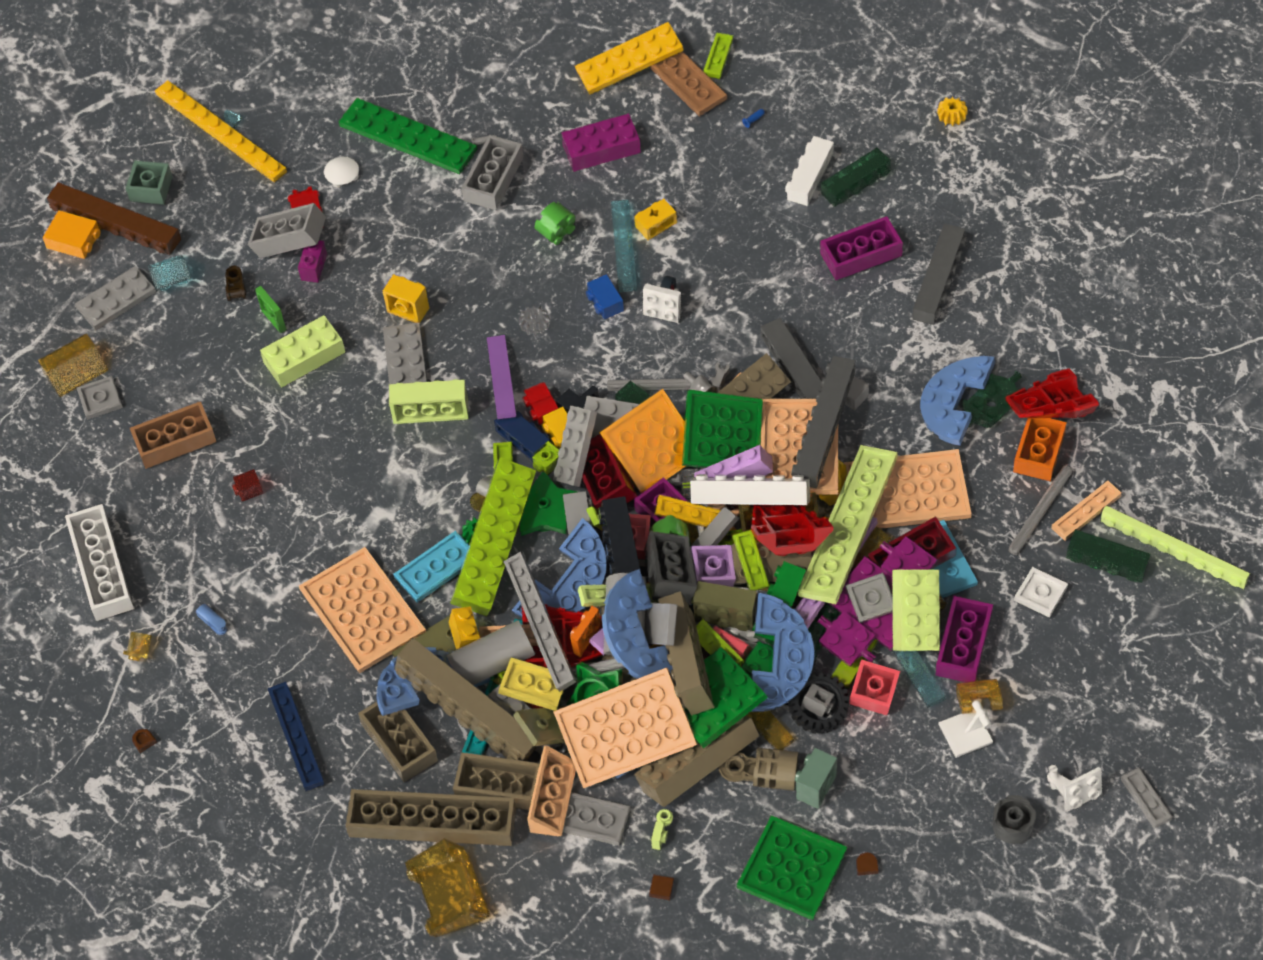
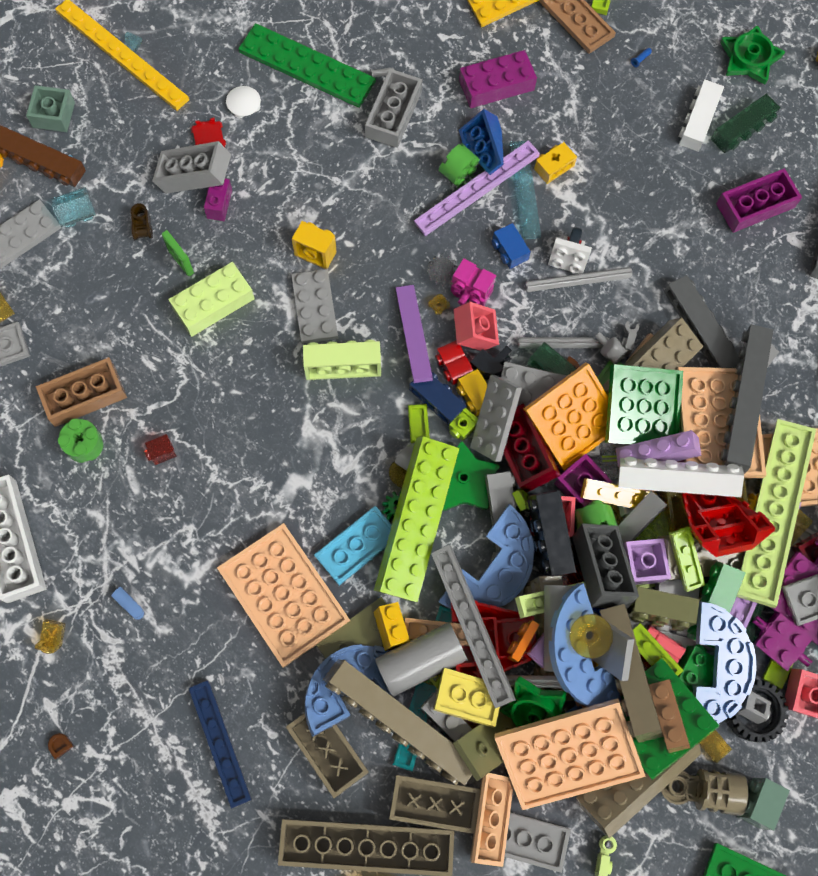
camera: 10 degrees left, 15 degrees up
none -> bright green brick [58,419,103,463]
none -> lavender plate [414,140,539,236]
none -> clear yellow plate [428,294,450,315]
none -> dark pink brick [451,258,496,306]
none -> coral brick [454,302,499,351]
none -> blue wedge [459,109,504,175]
none -> light grey axle [525,267,632,292]
none -> clear yellow dish [569,614,613,658]
none -> medium nougat brick [649,679,690,753]
none -> green plate [720,26,785,85]

